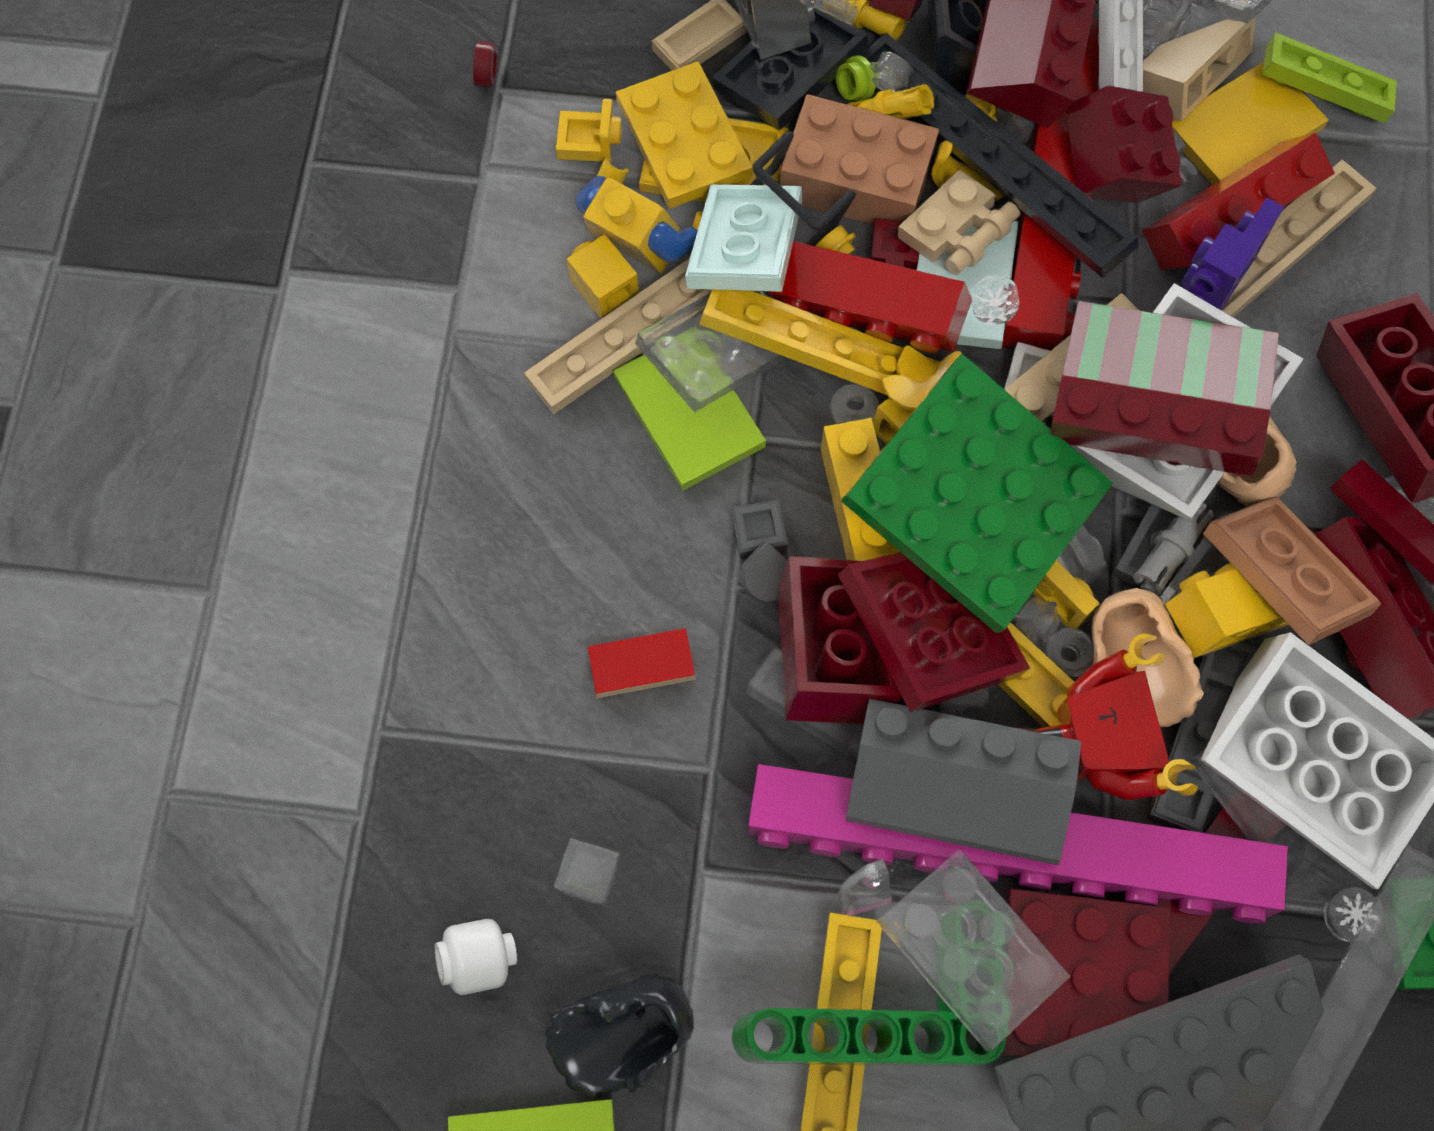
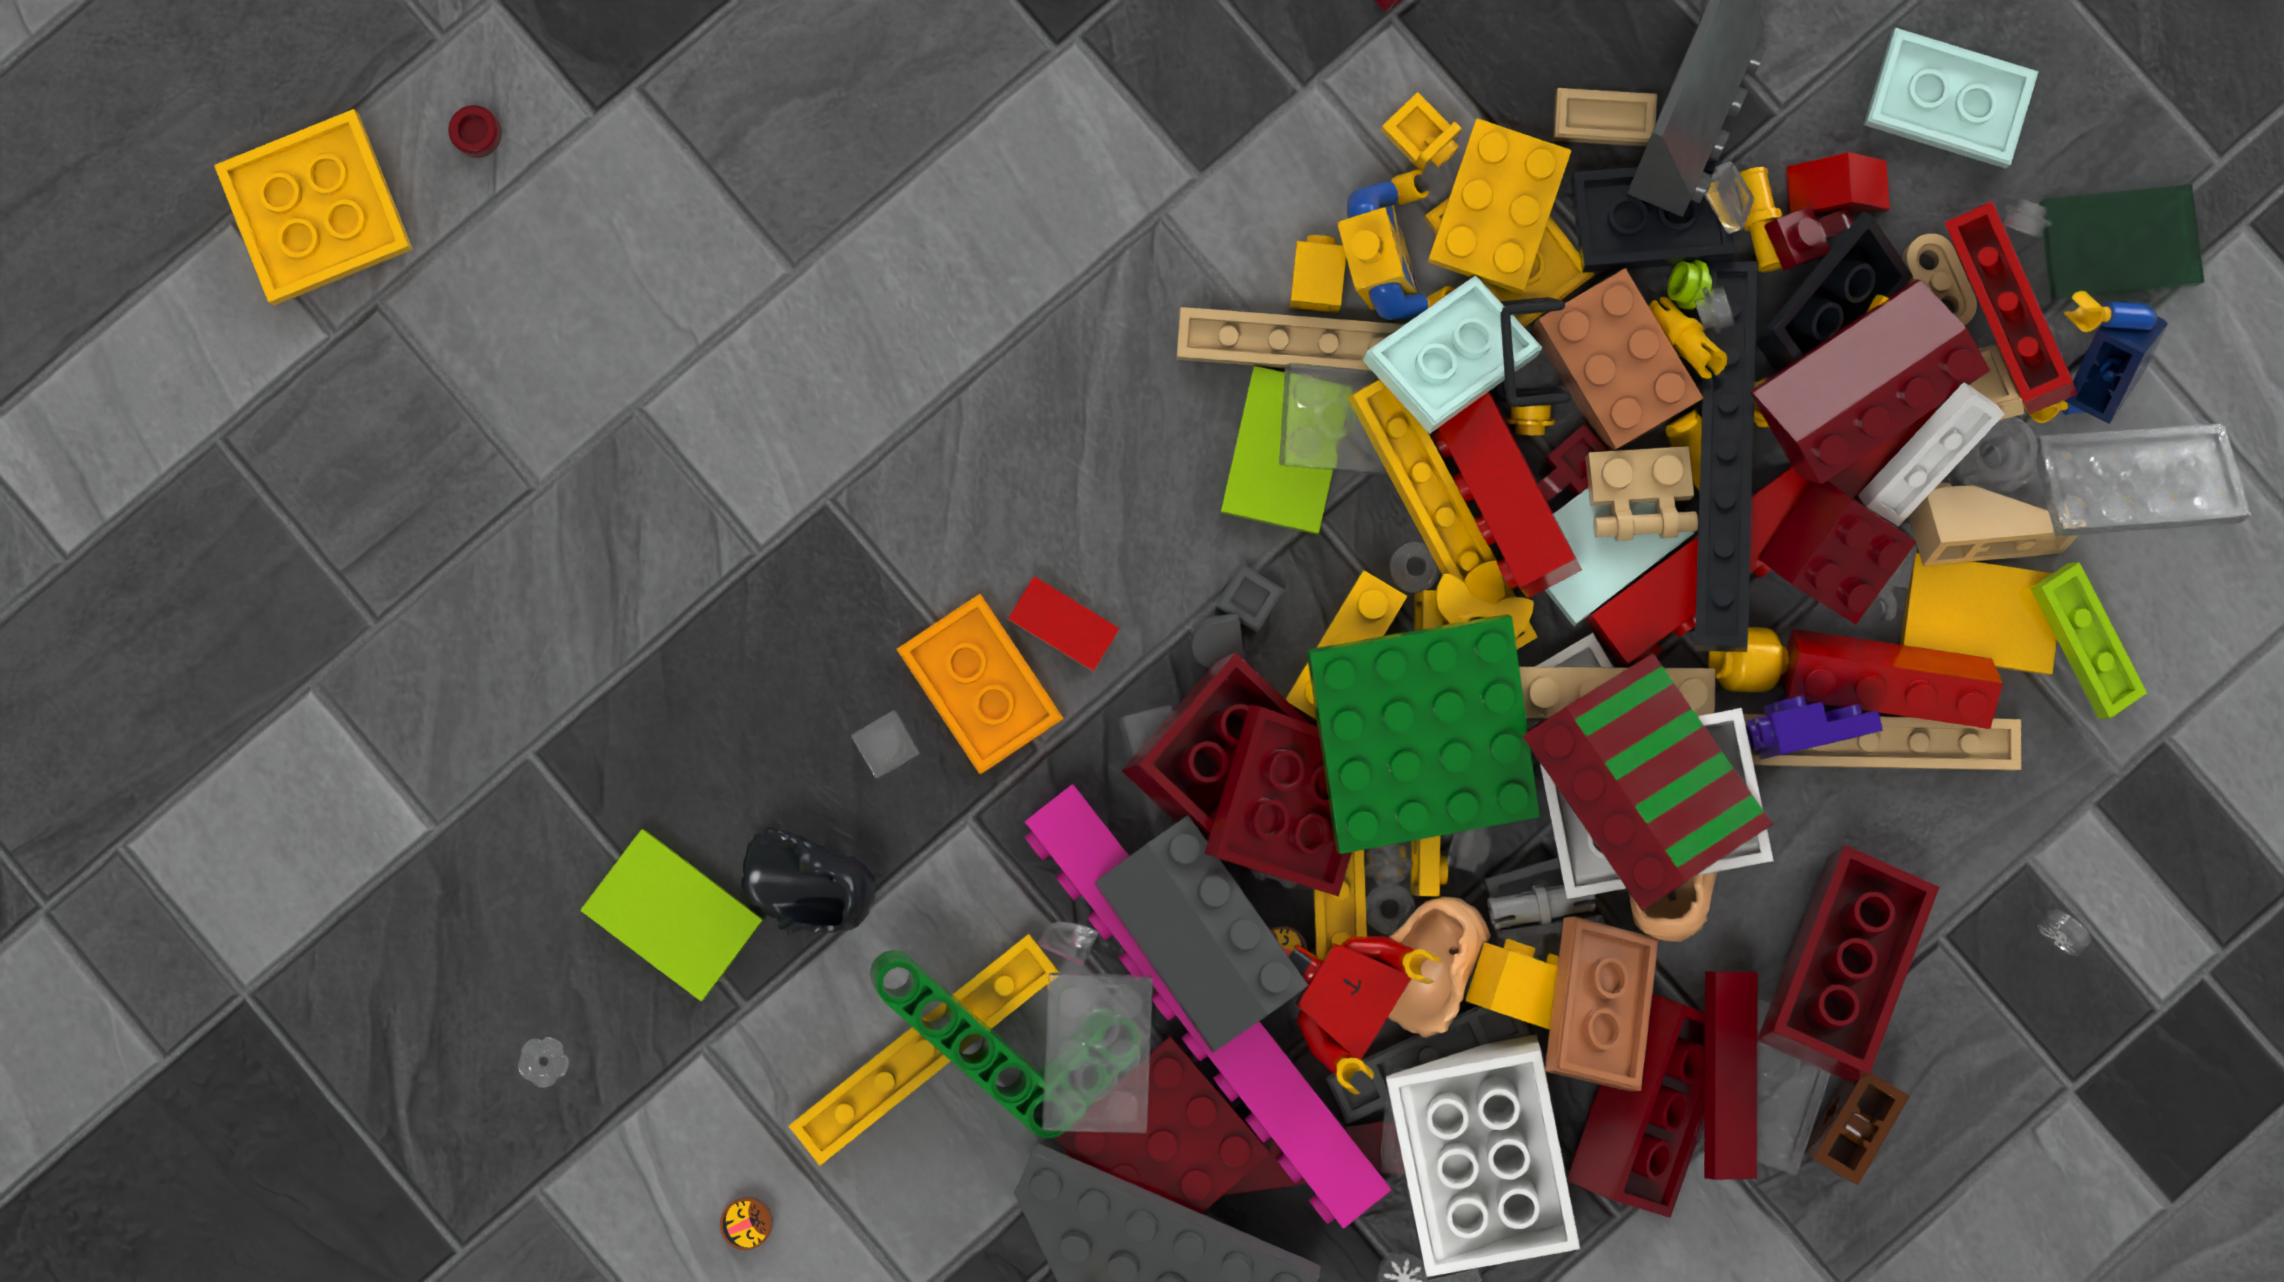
camera: 40 degrees right, 15 degrees up
white head [435,919,517,995] -> none
clear tile [970,275,1020,325] -> none
none -> light orange tile [896,594,1064,775]
none -> yellow head [1708,627,1789,692]

